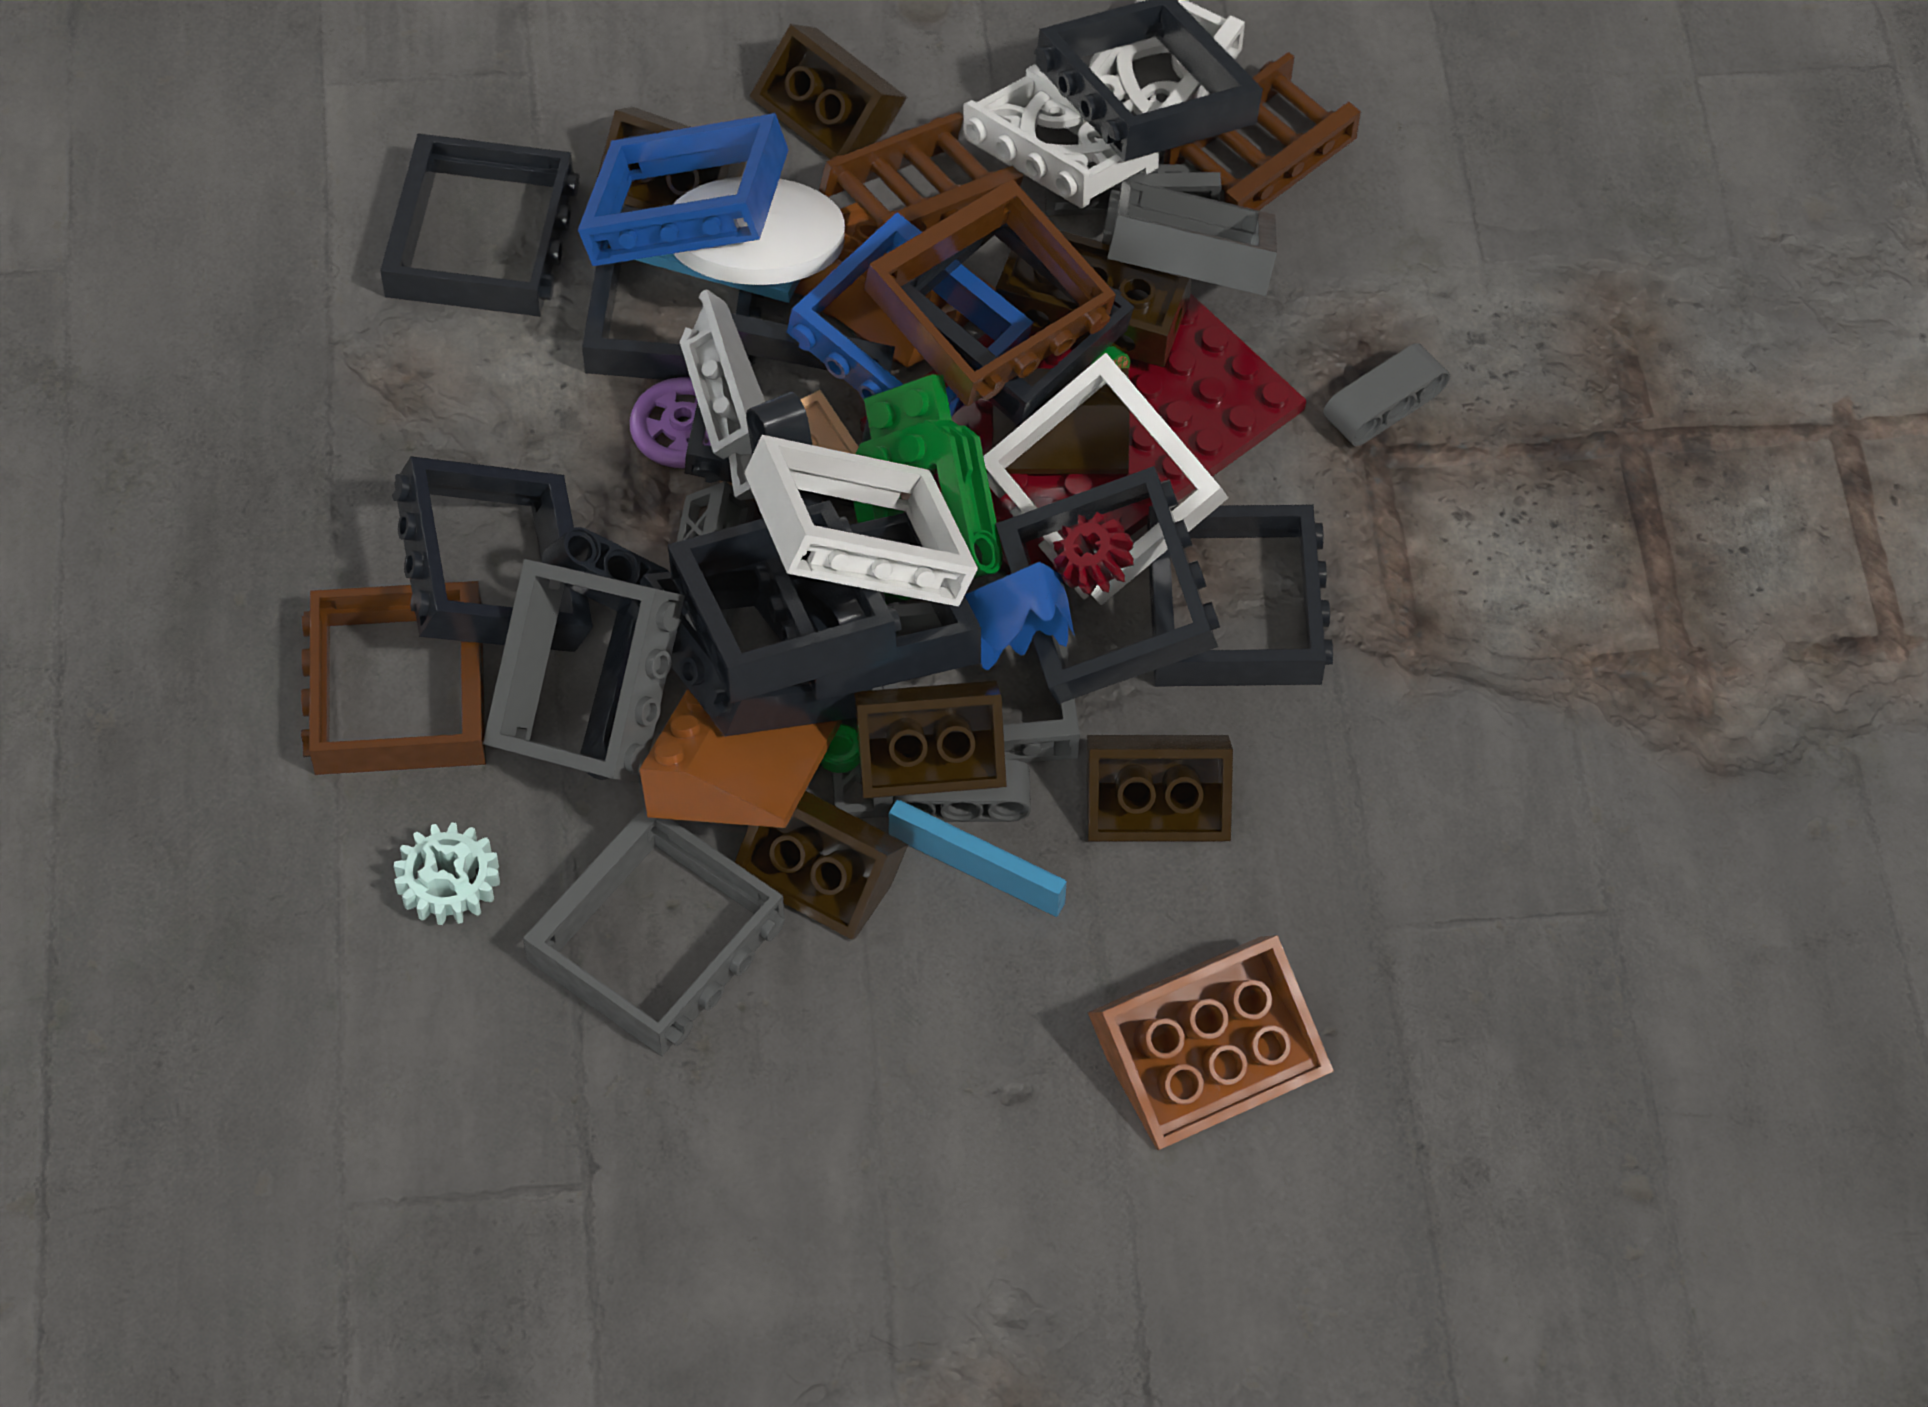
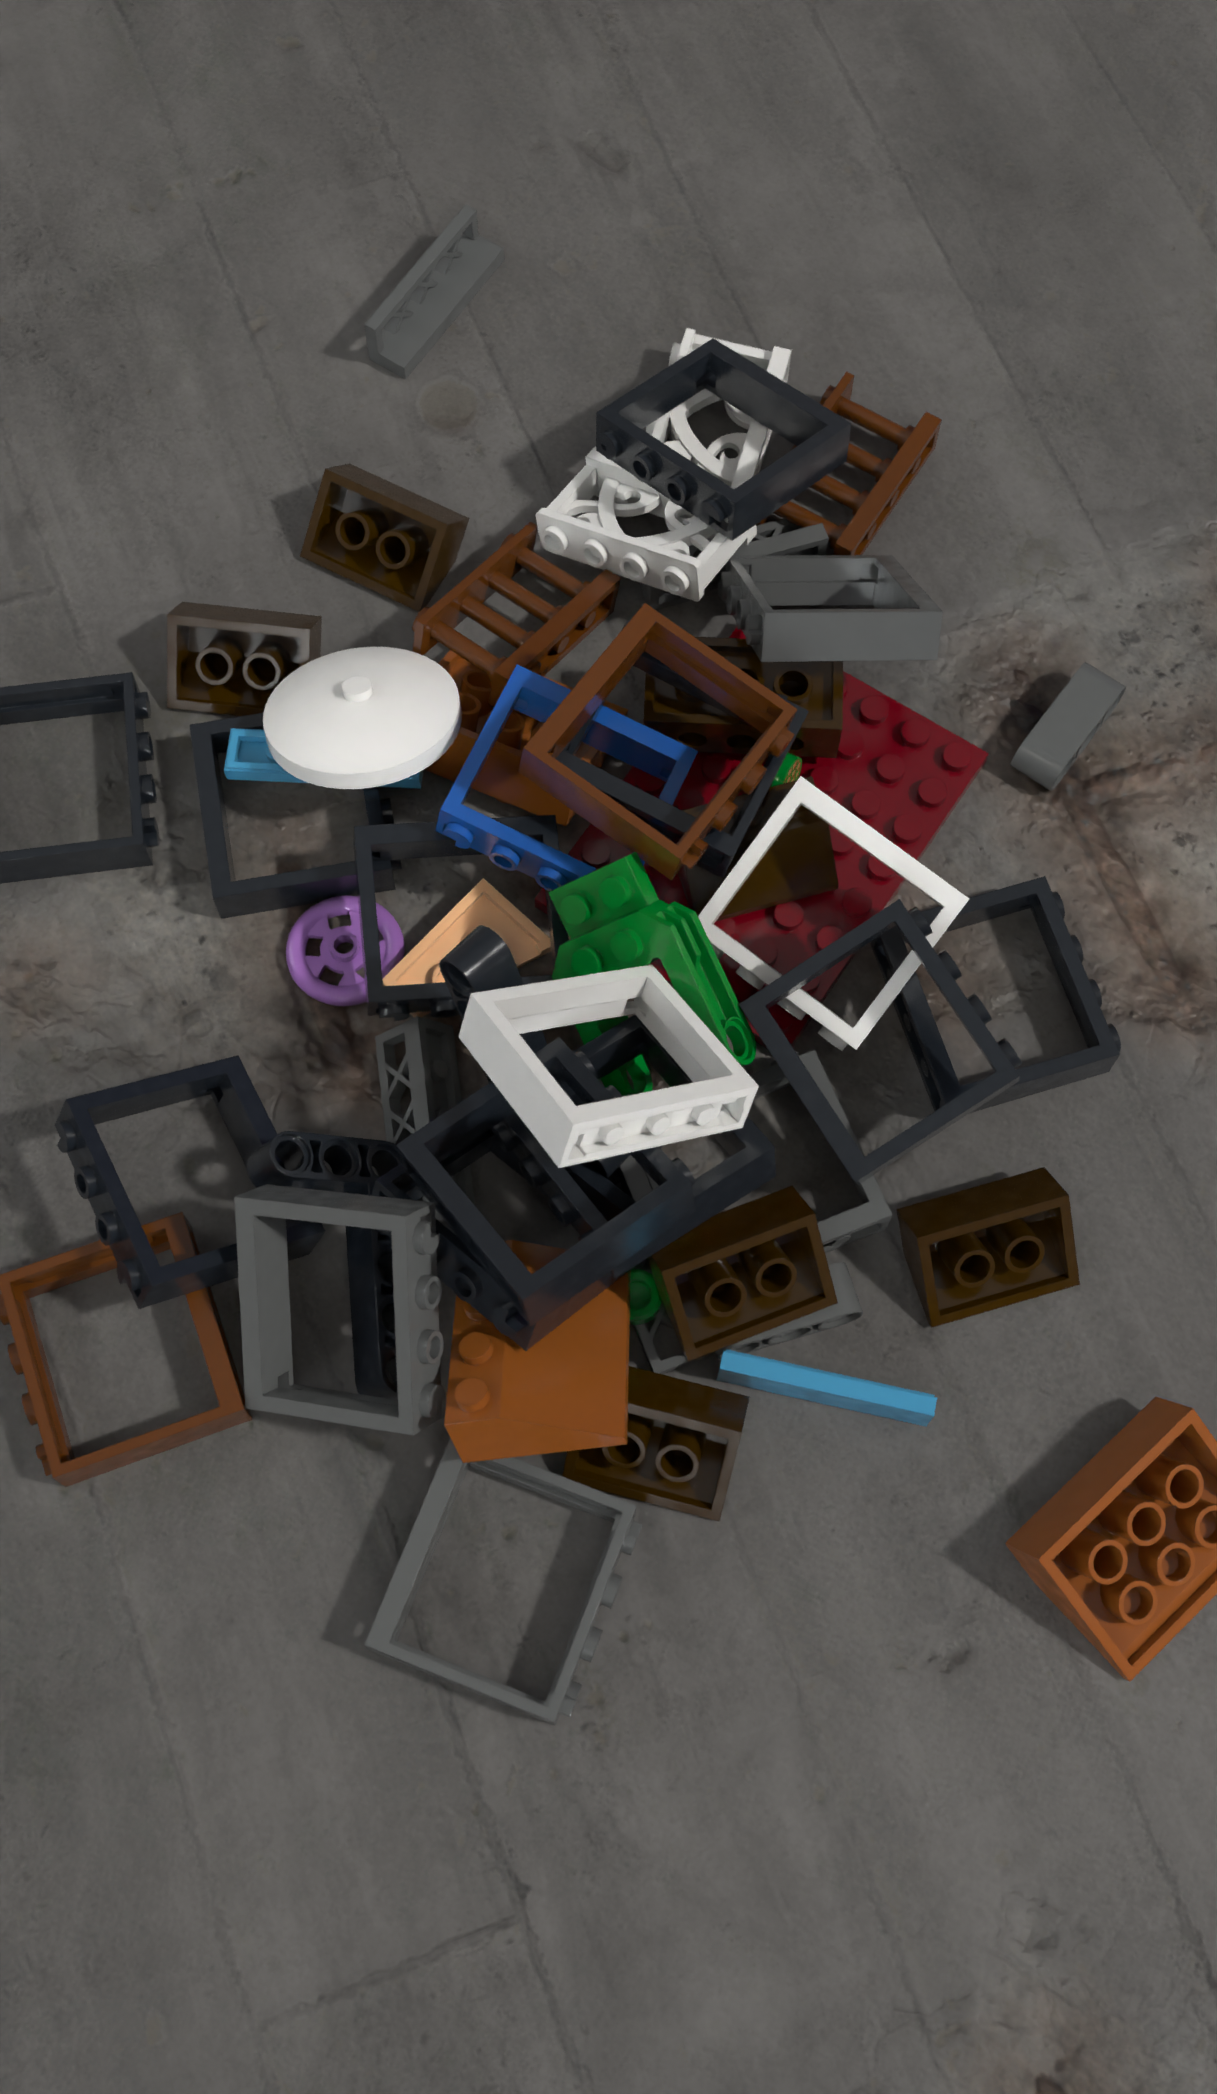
camera: 15 degrees left, 10 degrees up
light aqua gear [394,822,500,925] -> none
blue window [578,113,789,266] -> none
light grey wedge [680,289,765,500] -> none
blue piece [965,562,1075,670] -> none
dark red gear [1053,512,1134,596] -> none

